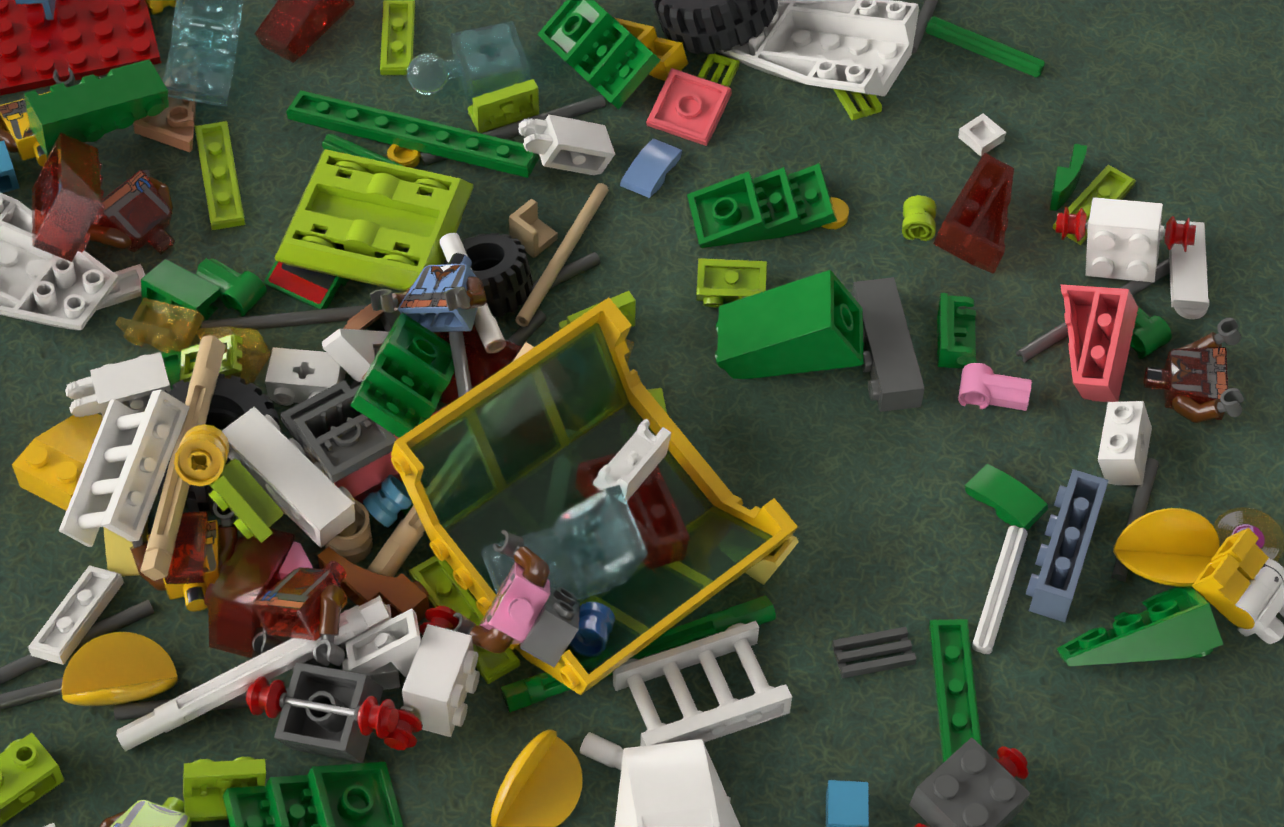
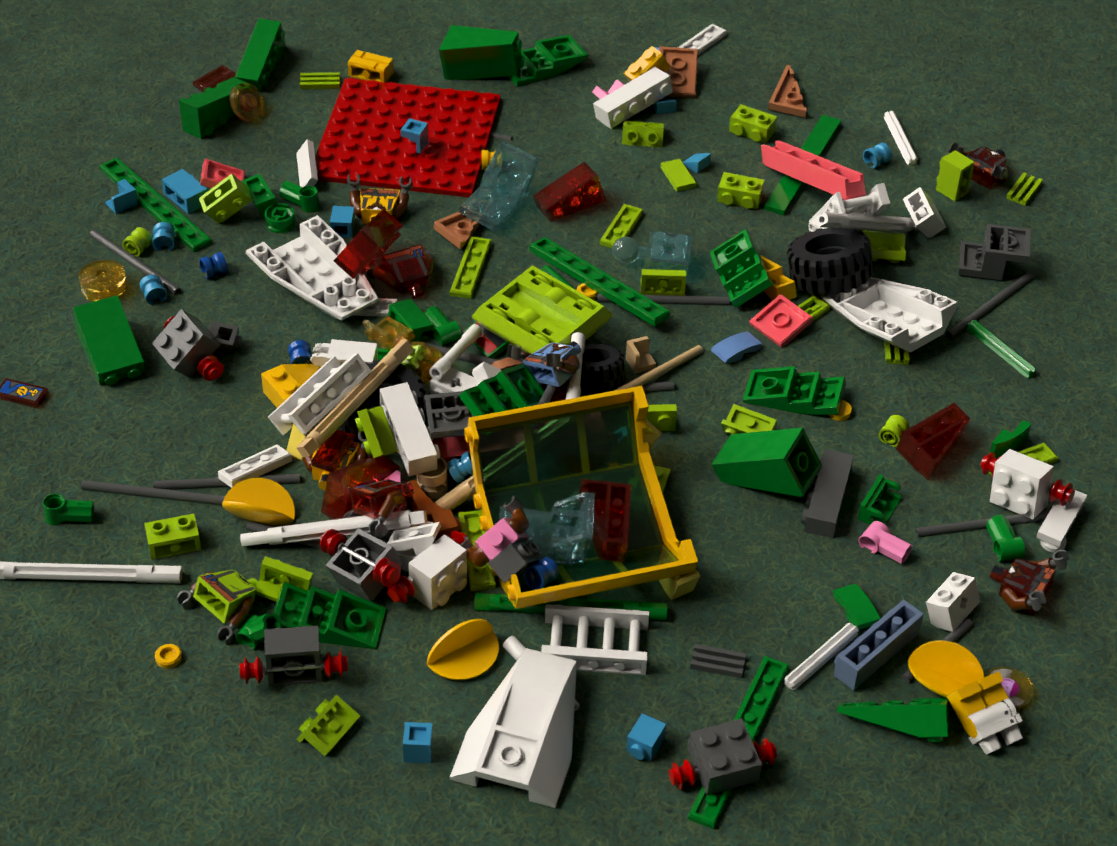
camera: 25 degrees right, 10 degrees down
green wedge [24,59,169,158] -> none
yellow wheel [174,424,230,486] -> none
white hinge [518,115,615,175] -> none
white hinge [593,419,671,505] -> none
white plate [958,113,1006,156] -> none
coral wedge [1060,284,1138,402] -> none
none -> blue wheel [288,340,312,364]
none -> white piece [429,324,482,379]

